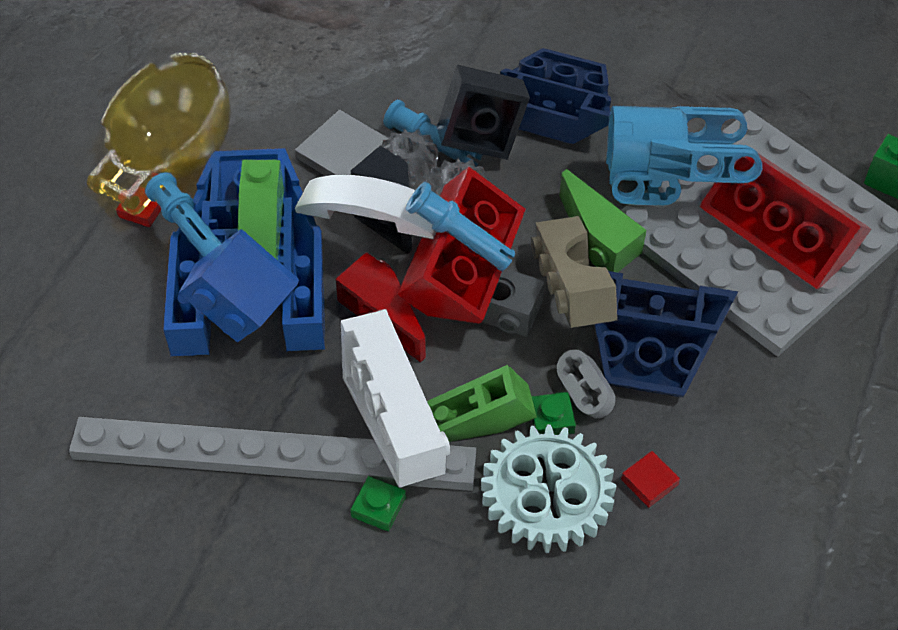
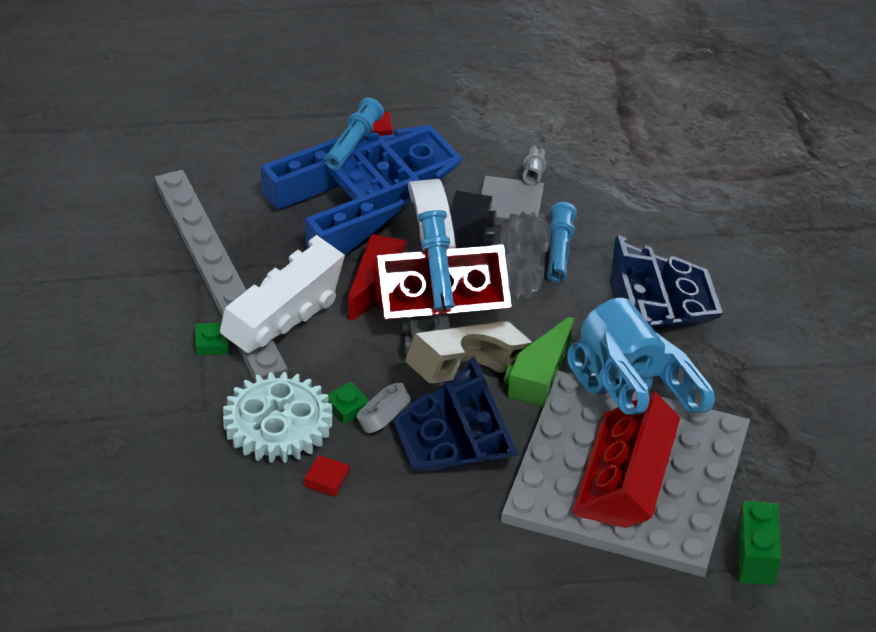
camera: 60 degrees right, 10 degrees down
clear yellow windscreen [87,53,231,215] -> none
blue slope [179,229,299,342] -> none
bright green slope [238,160,284,260] -> none
bright green slope [427,365,537,442] -> none
black brick [437,64,530,160] -> none
none -> light grey axle [522,146,546,185]

